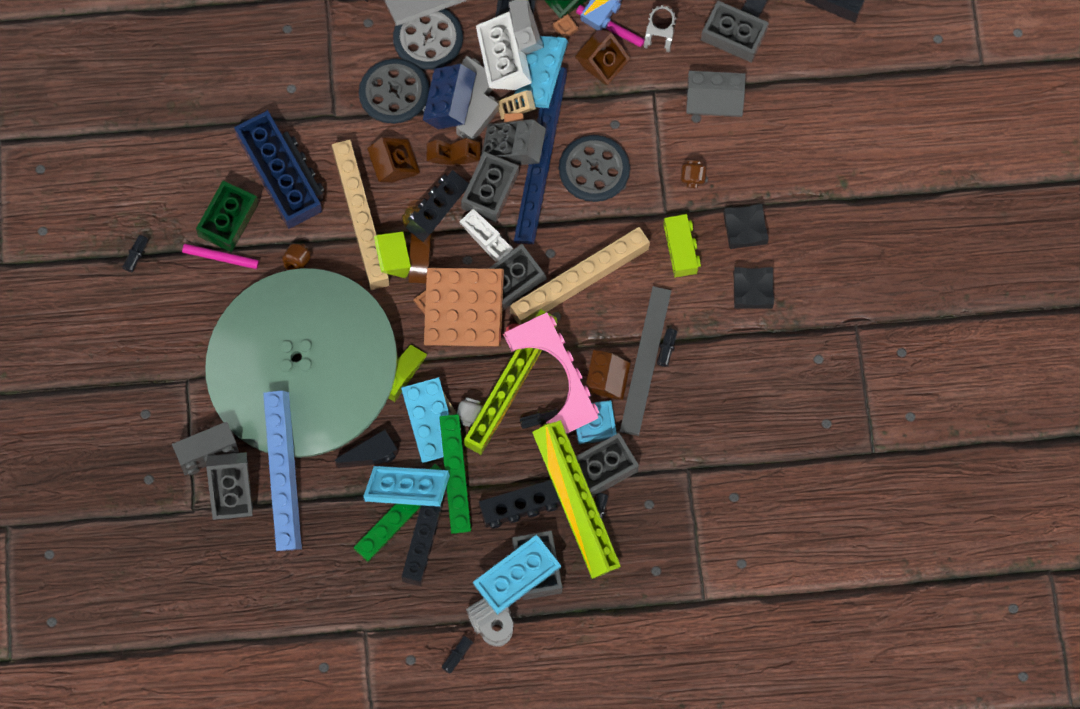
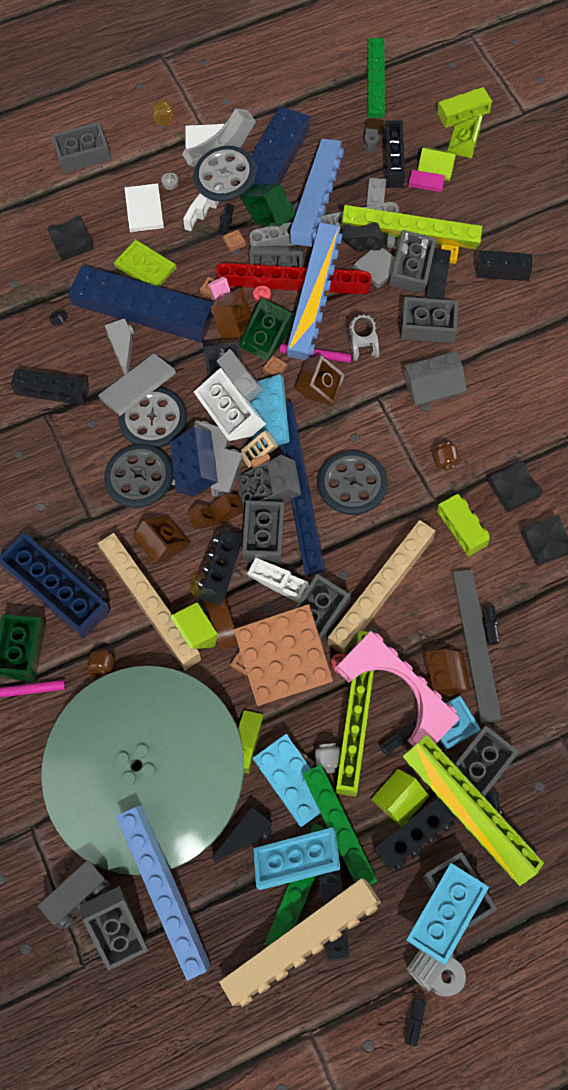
camera: 15 degrees left, 5 degrees down
none -> tan brick [219,878,381,1007]
none -> lime slope [371,769,430,827]

